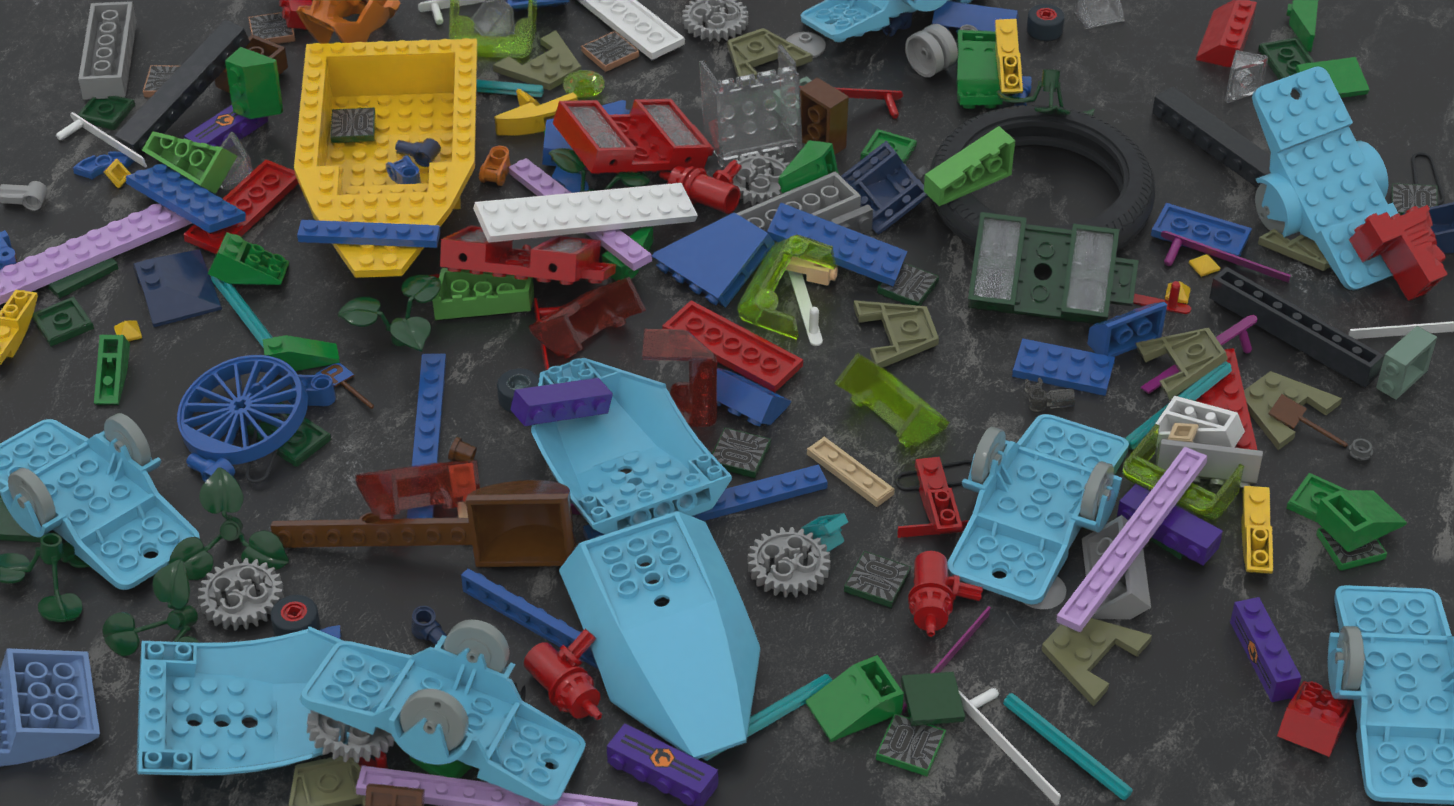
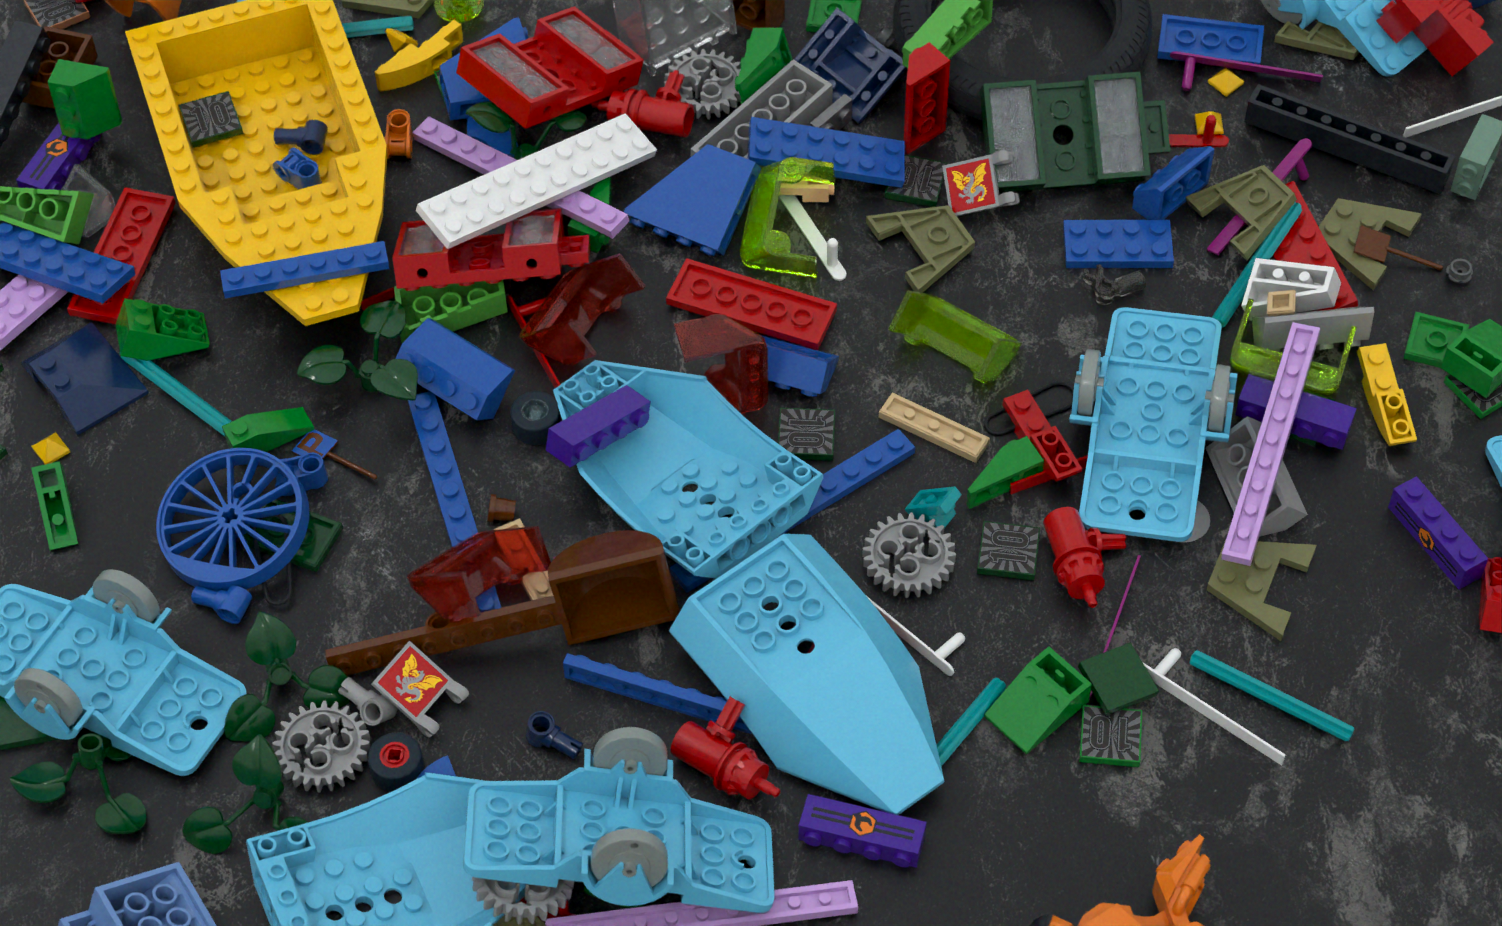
camera: 15 degrees left, 10 degrees up
none -> light grey pin [338,677,398,726]
none -> flag [371,641,469,738]
none -> blue slope [396,318,515,420]
none -> white piece [867,597,965,676]
none -> red slope [904,42,950,155]
none -> flag [942,150,1019,217]
none -> green slope [966,436,1044,509]

